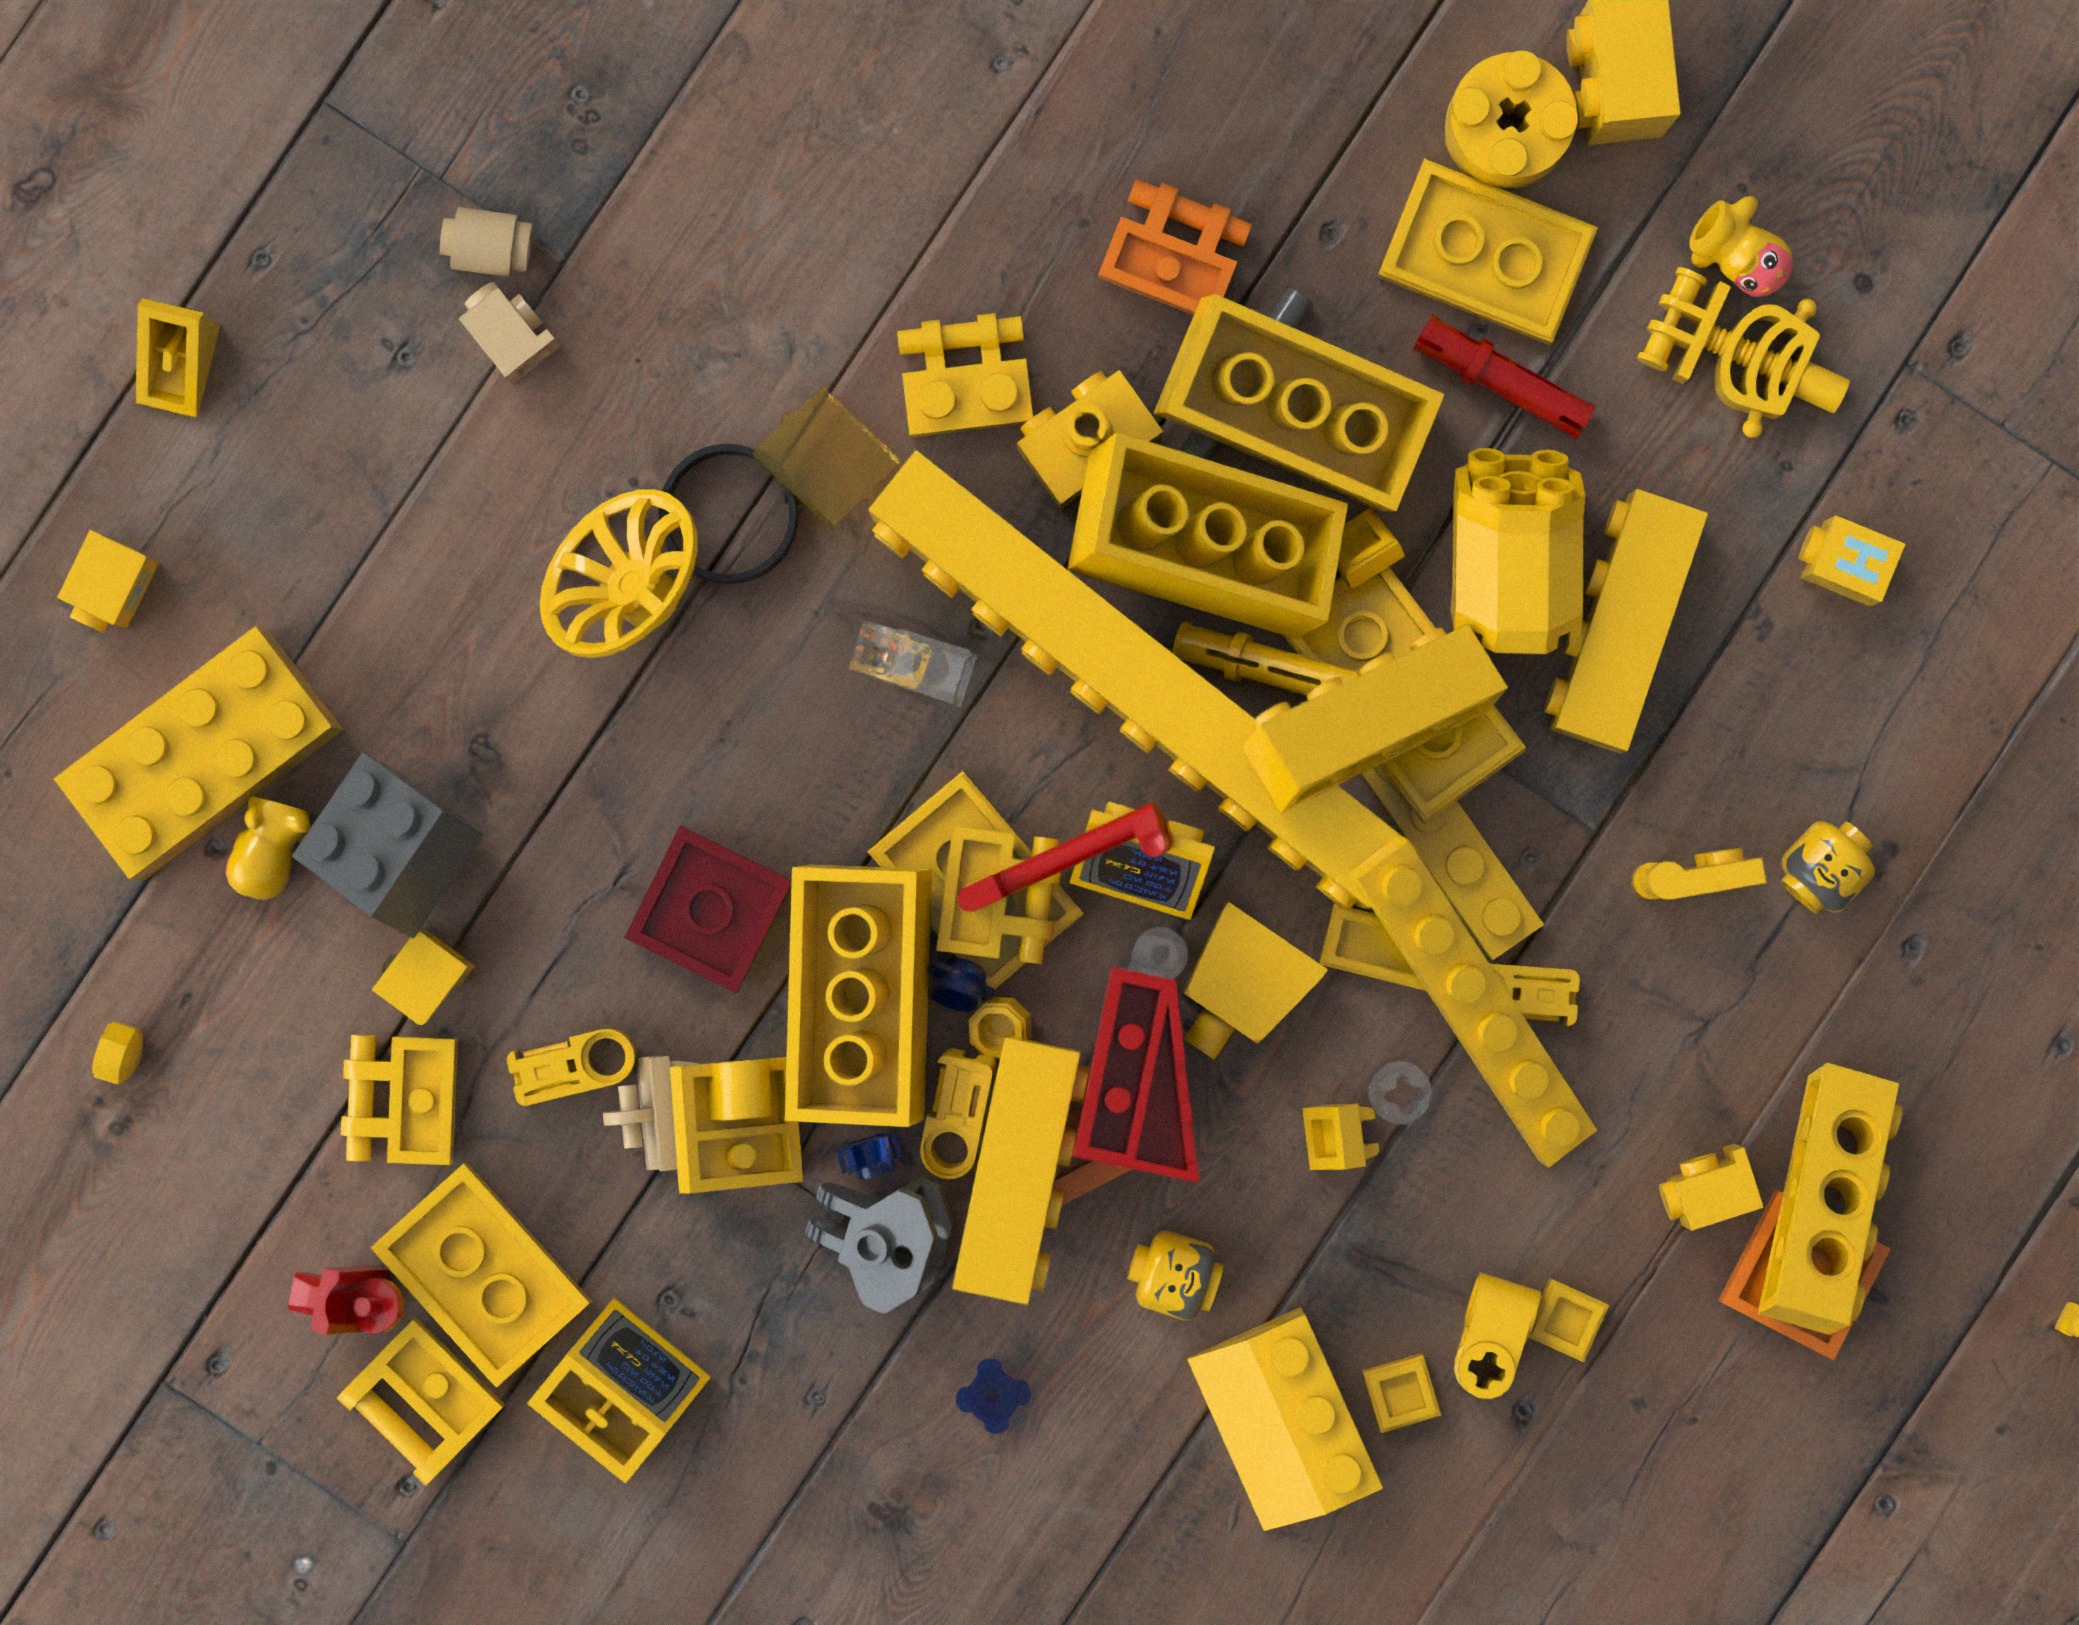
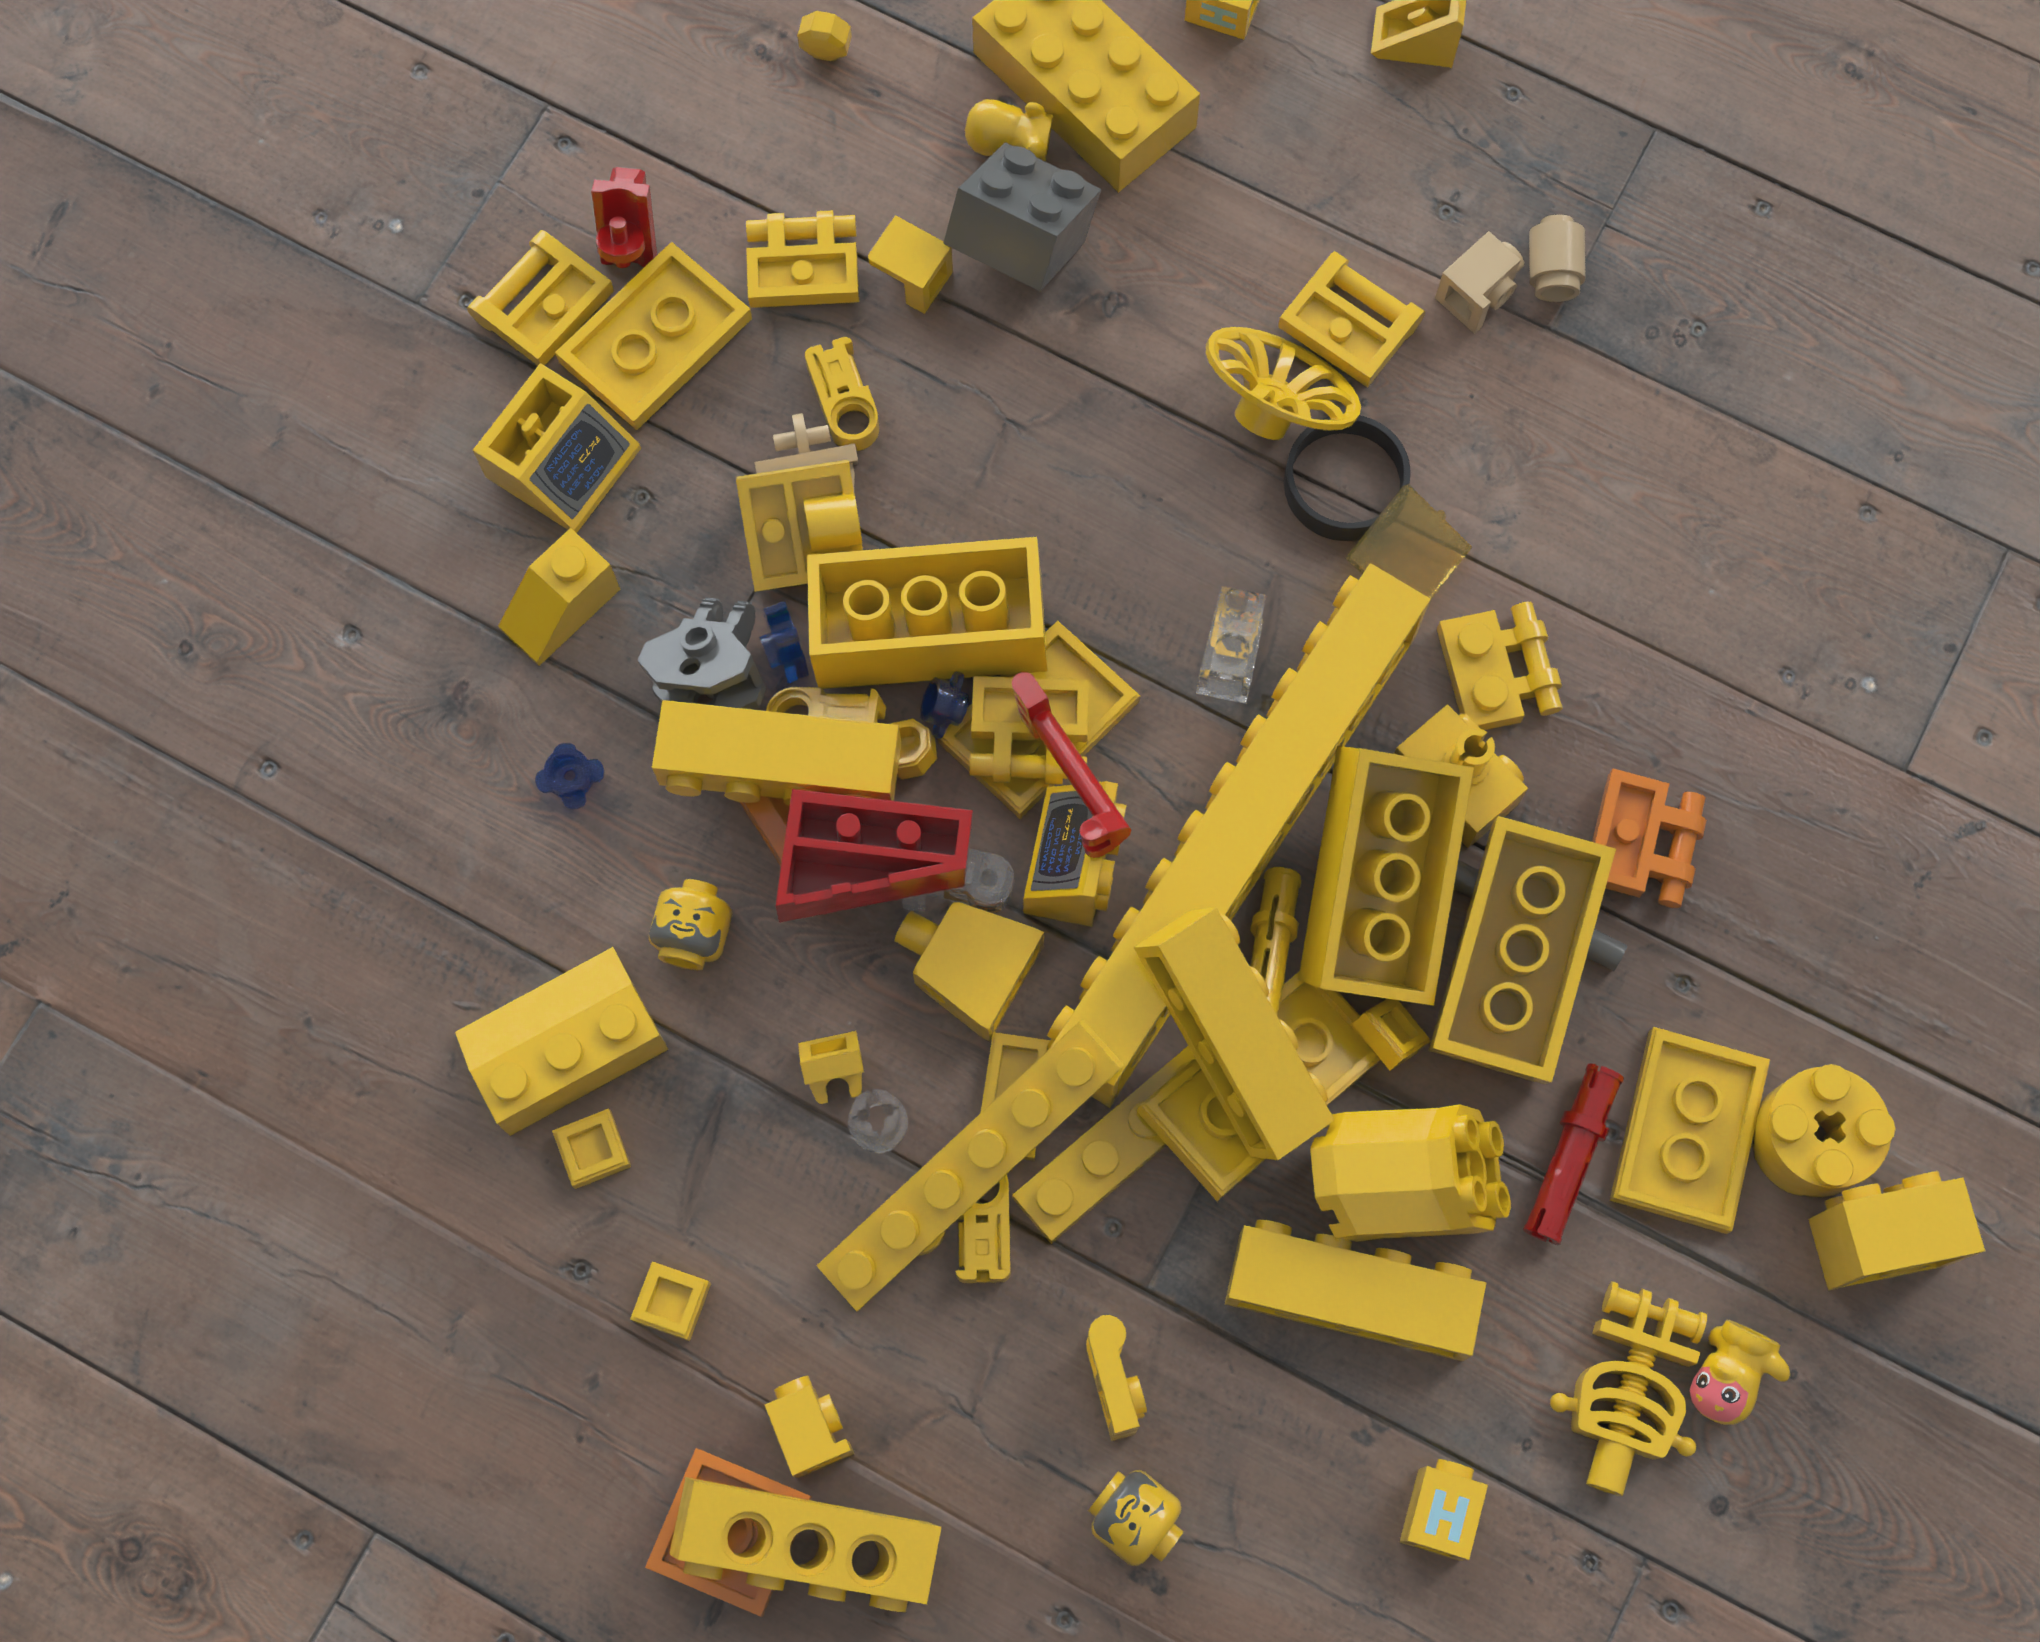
camera: 85 degrees right, 15 degrees down
dark red plate [624,825,792,994] -> none
yellow piece [1453,1272,1541,1399] -> none
none -> yellow slope [498,528,621,666]
none -> yellow plate [1278,251,1426,388]

